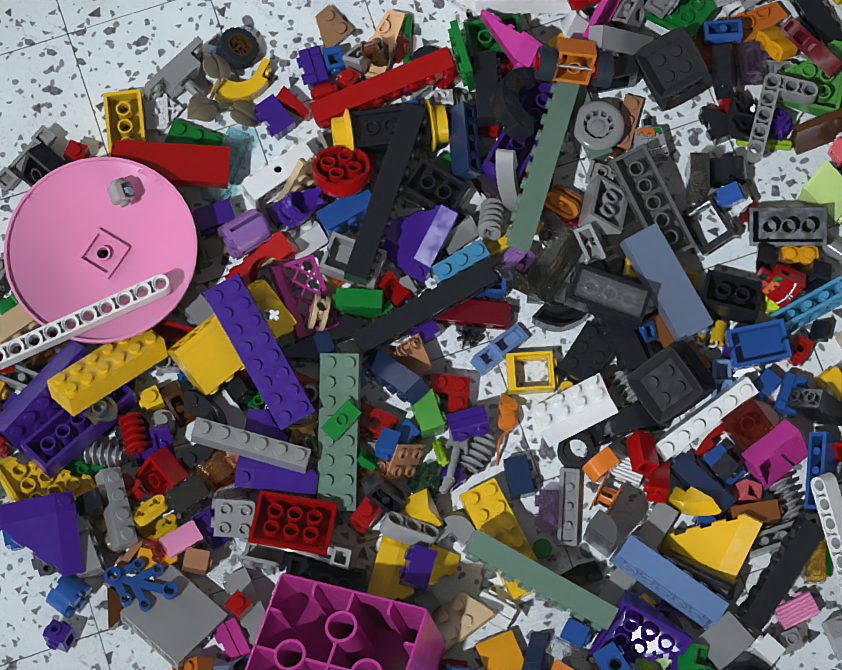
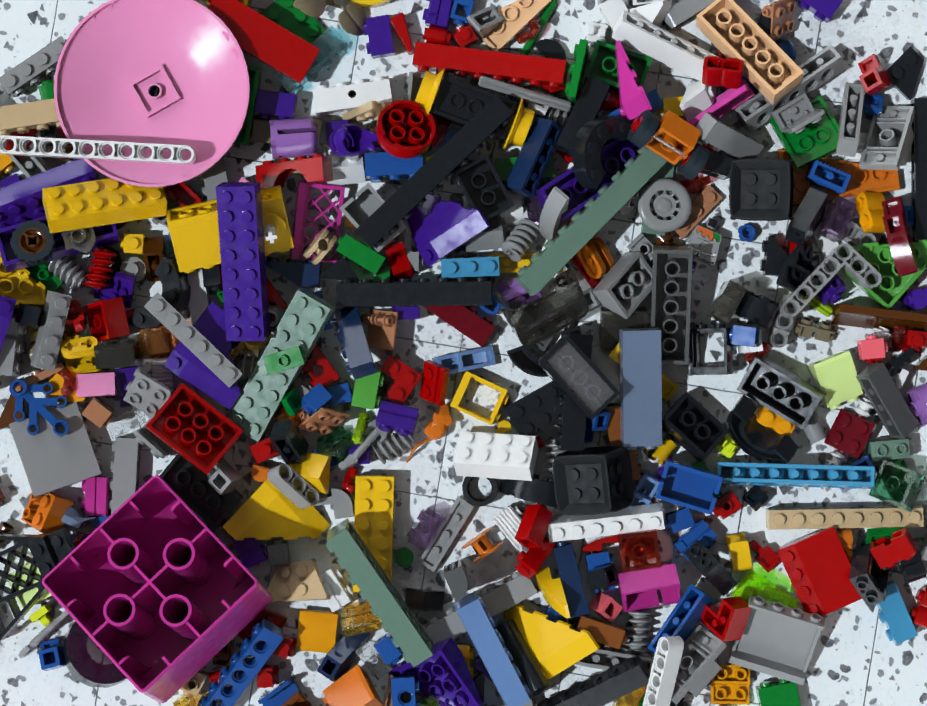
camera: 30 degrees right, 15 degrees up
light grey head [107,178,135,208] -> none
red brick [224,589,254,621] -> none
reddish brown piece [360,37,389,67] -> none
dark purple brick [398,544,437,591] -> none
black gear [457,324,480,349] -> none
dark blue brick [503,454,538,501] -> none
light grey slope [573,223,607,264] -> none
orange brick [582,446,620,484] -> none
red torso [757,264,806,308] -> none
none -> black wheel [10,220,56,266]
none -> orange brick [251,464,271,482]
none -> clear yellow brick [339,601,382,637]
none -> red arm [342,466,359,494]
none -> red plate [420,360,450,406]
none -> light grey axle [478,76,571,112]
none -> clear red hinge [679,175,711,195]
none -> blue plate [738,223,757,242]
none -> light grey piece [768,294,796,348]
none -> dark tan hinge [794,317,836,342]

